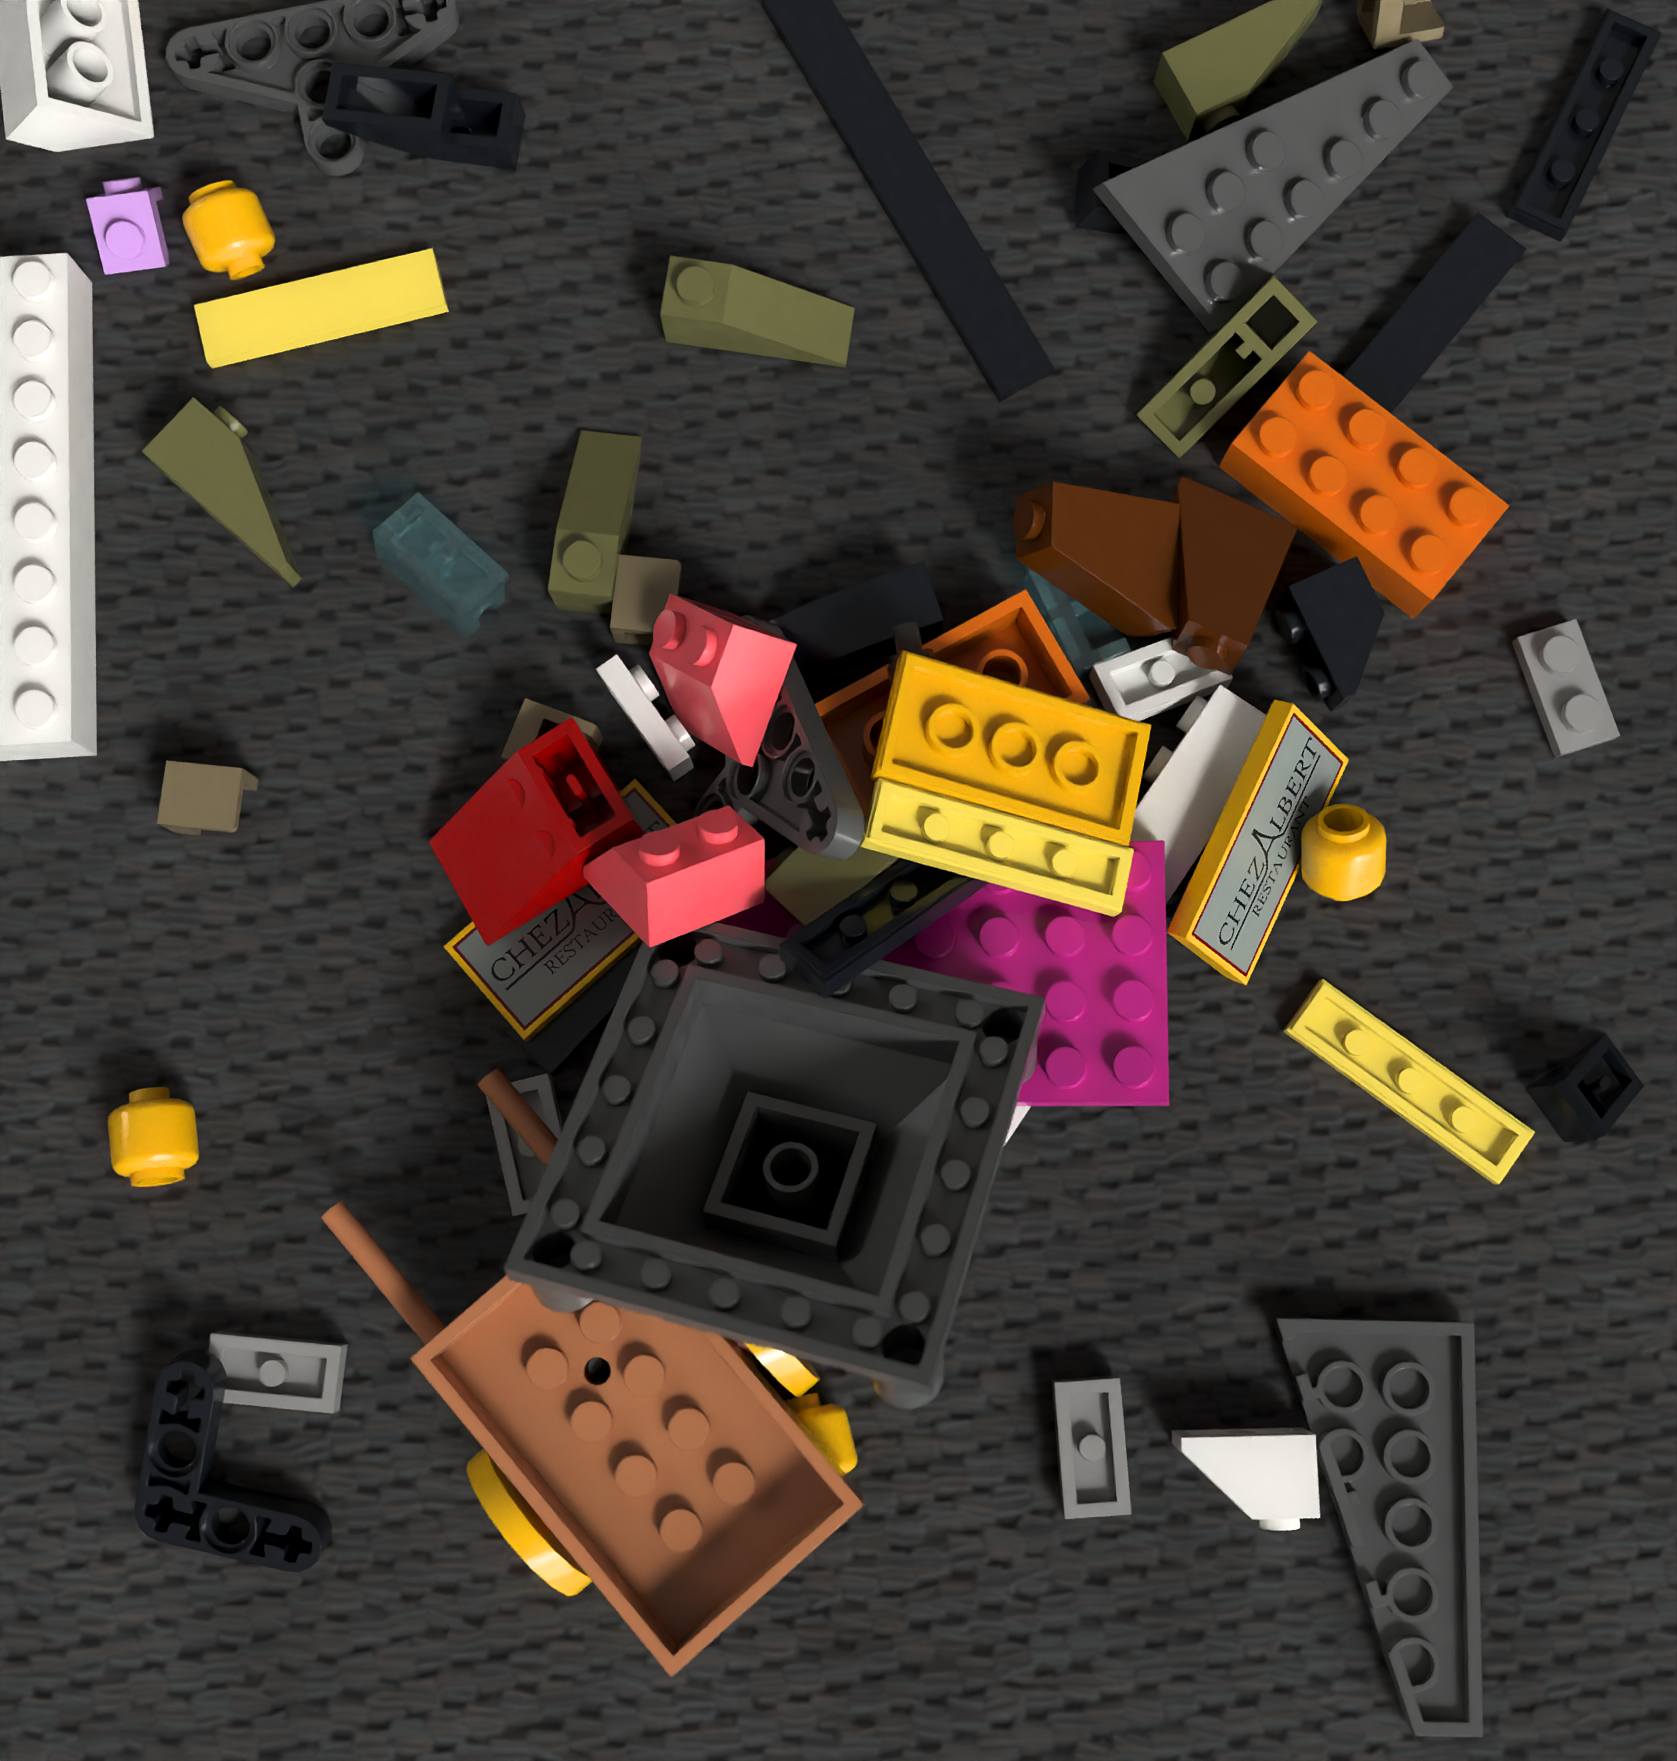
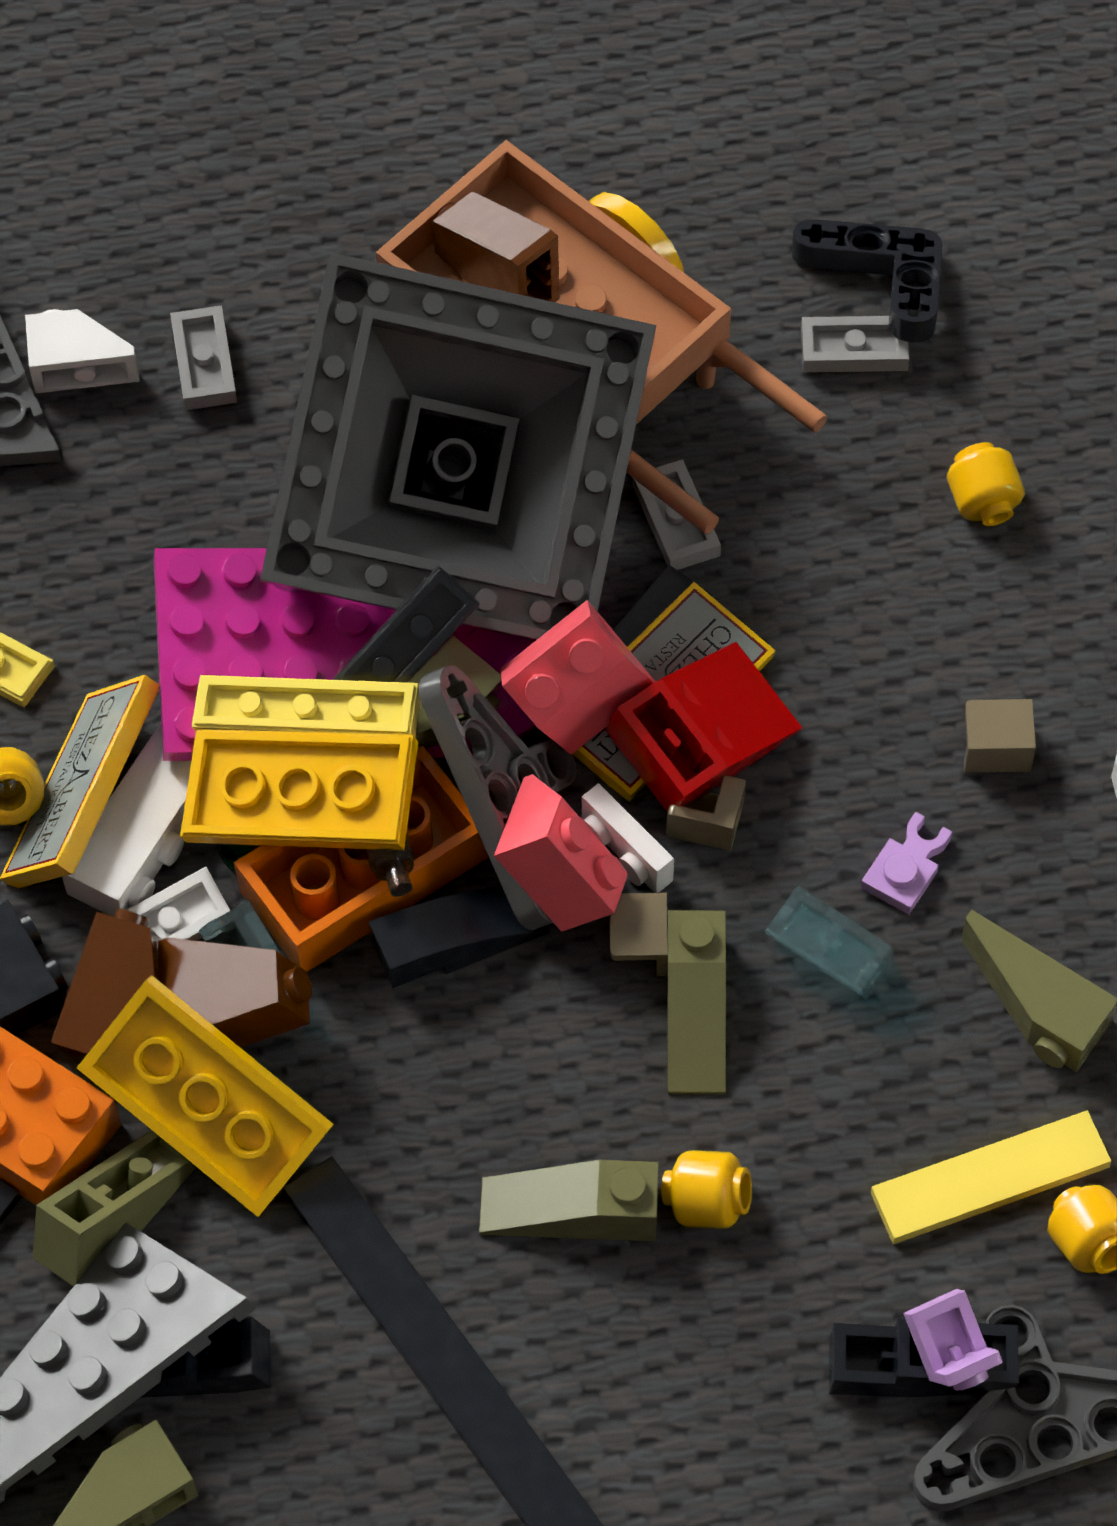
camera: 175 degrees right, 20 degrees down
none -> yellow plate [77,976,334,1217]
none -> reddish brown slope [433,191,560,302]
none -> yellow head [661,1150,752,1229]
none -> lavender plate [861,812,952,915]
none -> lavender bracket [903,1289,1003,1390]

